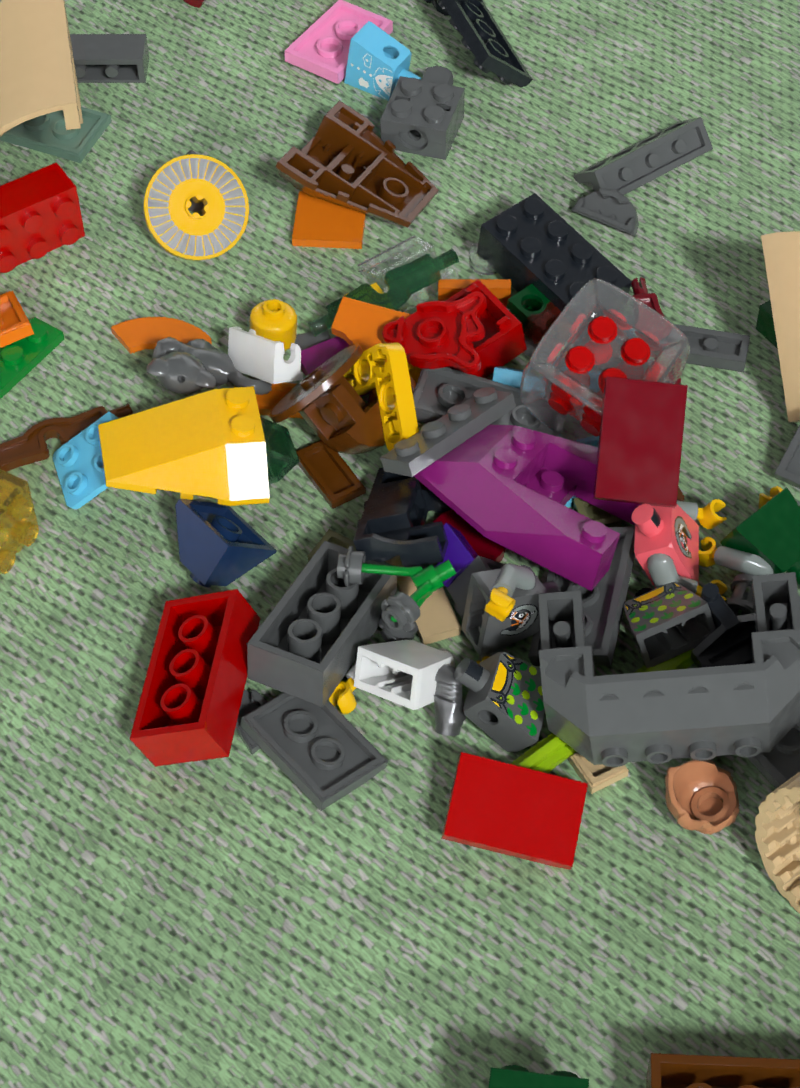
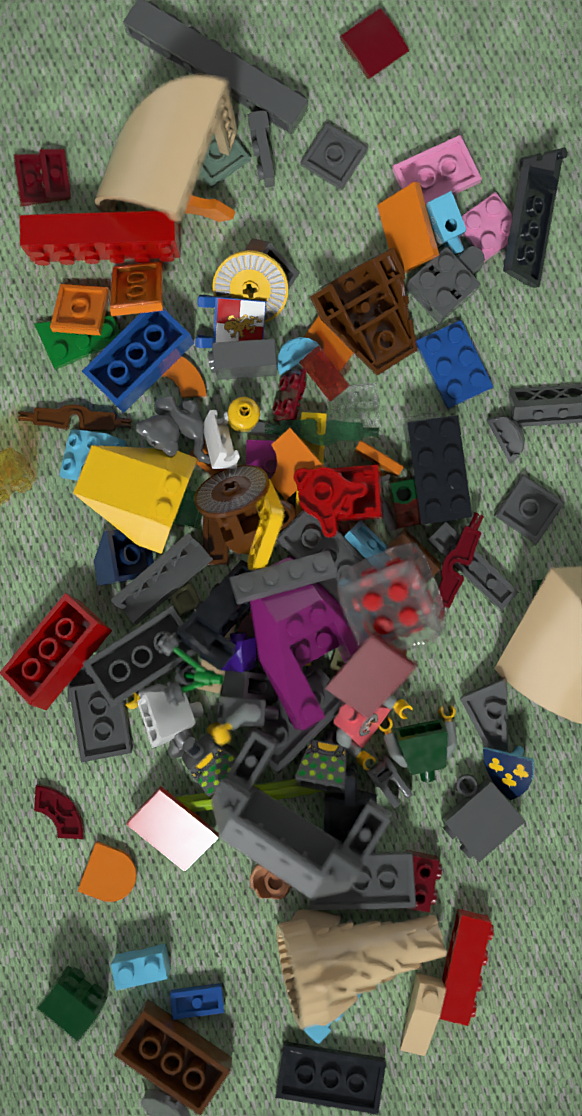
camera: 30 degrees right, 35 degrees up
none -> dark red tile [34,784,85,840]
none -> orange tile [78,841,137,902]
none -> blue brick [82,308,194,413]
none -> orange tile [110,262,163,316]
none -> medium azure brick [110,944,171,990]
none -> dark grey fence [111,533,213,625]
none -> blue plate [170,983,225,1020]
none -> orange tile [184,195,235,222]
none -> flag [195,294,266,348]
none -> dark grey brick [208,339,277,380]
none -> dark grey plate [247,111,275,188]
none -> dark red hinge [272,368,307,426]
none -> medium azure tile [277,337,324,375]
none -> clear red tile [299,346,351,402]
none -> dark grey tile [300,122,368,191]
none -> orange tile [377,182,439,274]
none -> blue plate [416,320,493,409]
none -> bright pink plate [462,192,512,262]
none -> dark grey tile [494,474,565,544]

